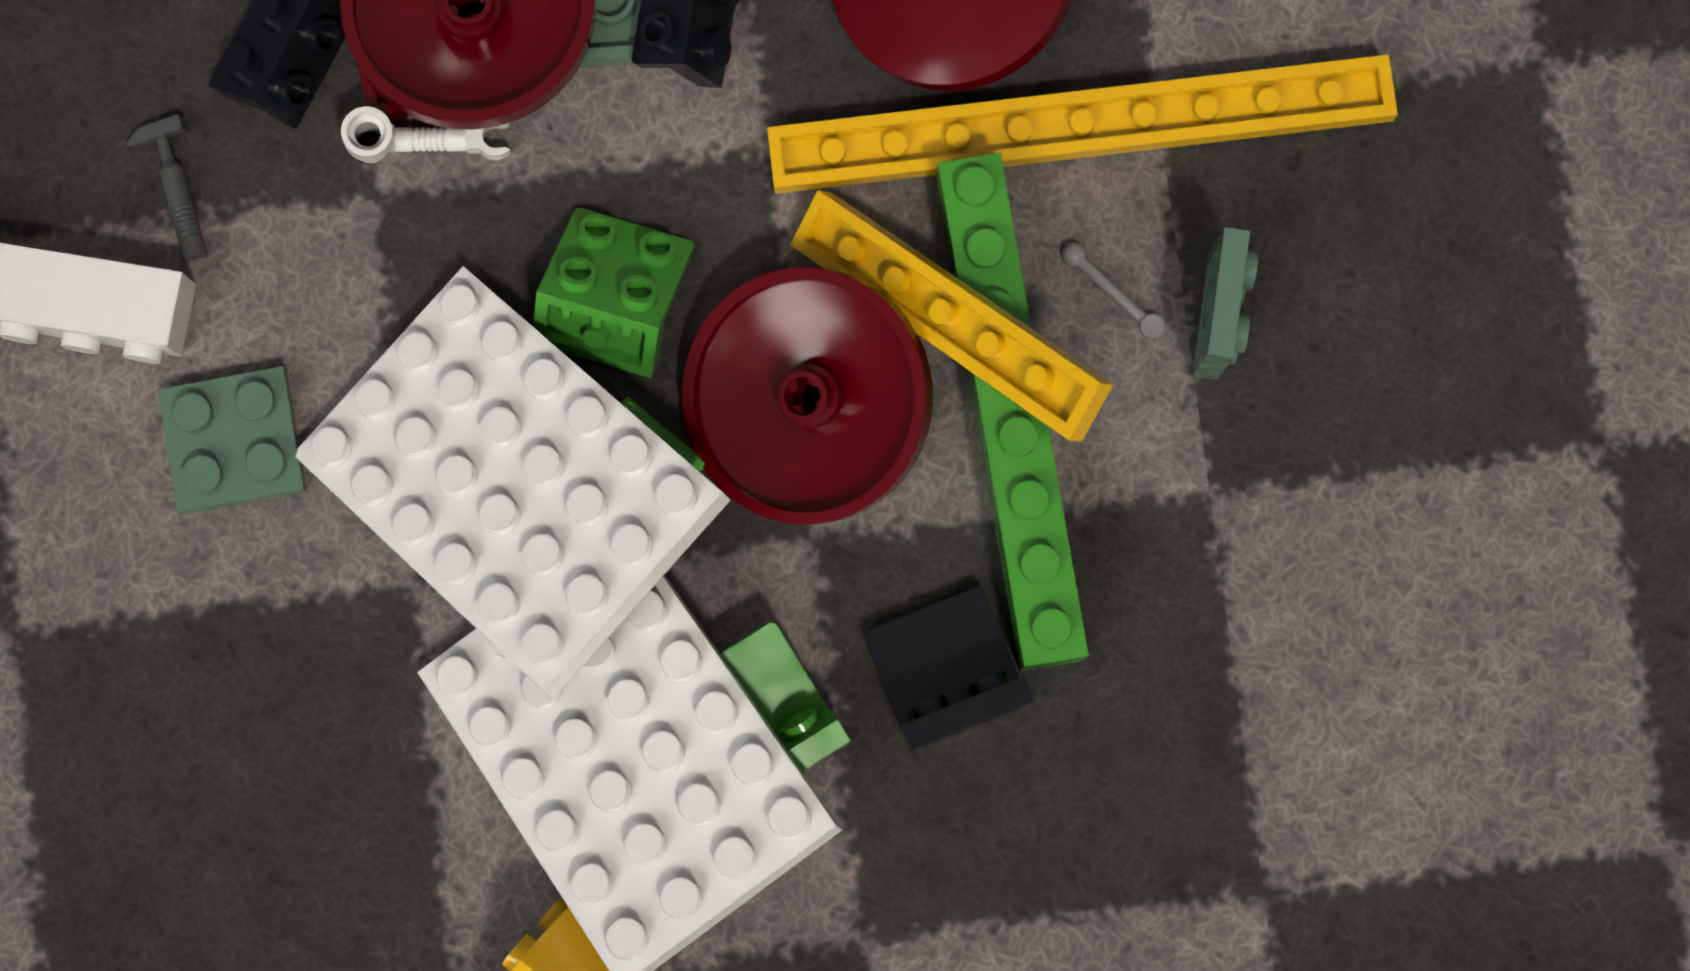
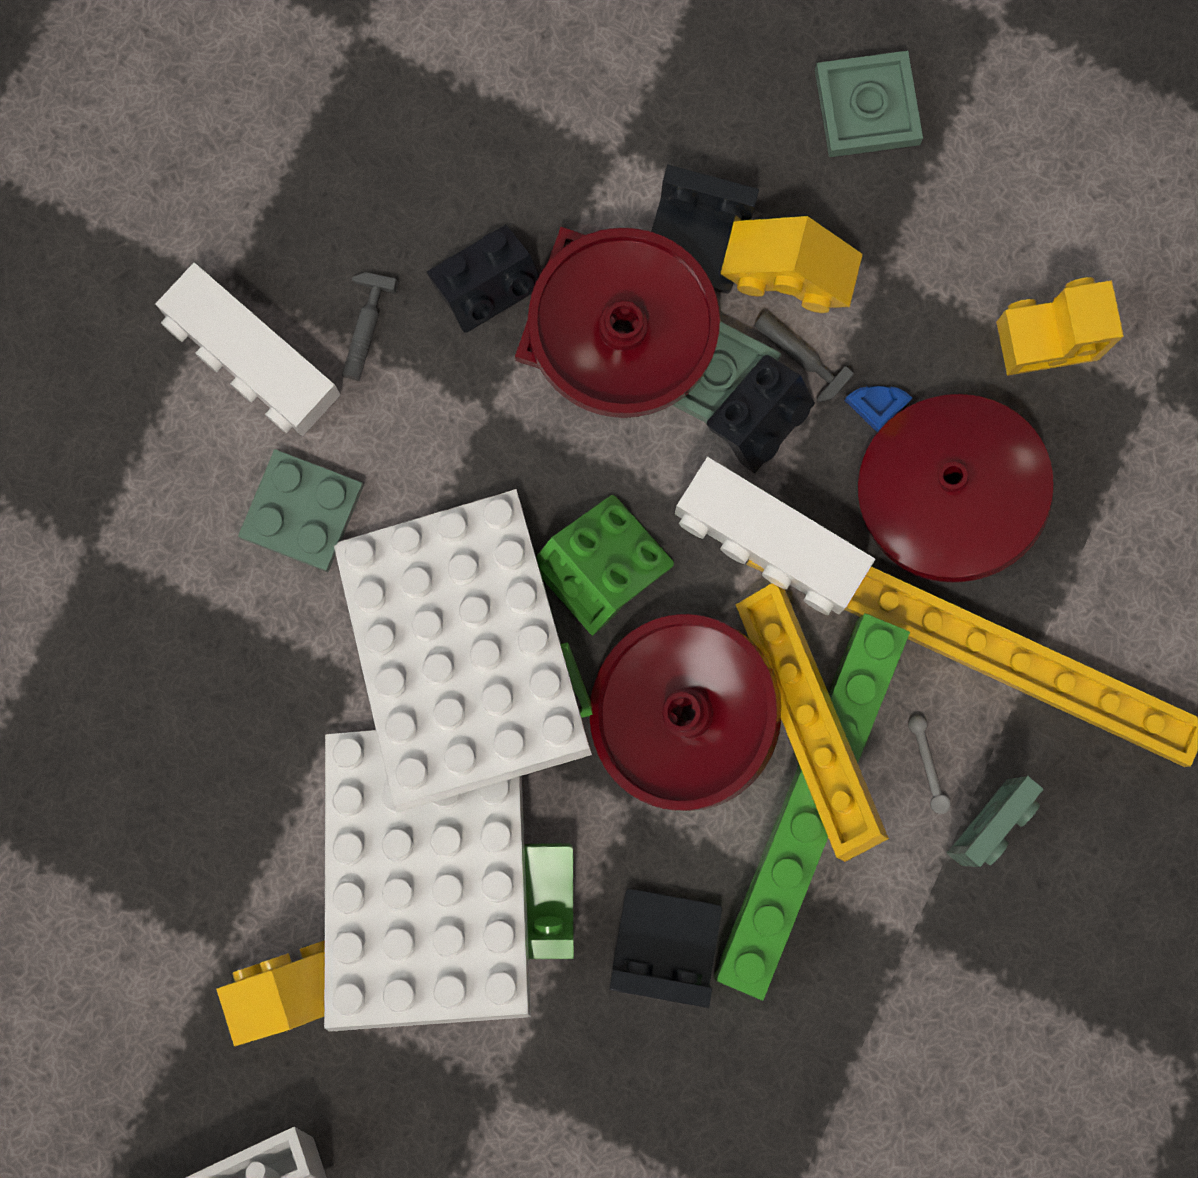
camera: 30 degrees right, 0 degrees up
white brick [341,106,510,163] -> none
none -> white brick [675,457,875,615]

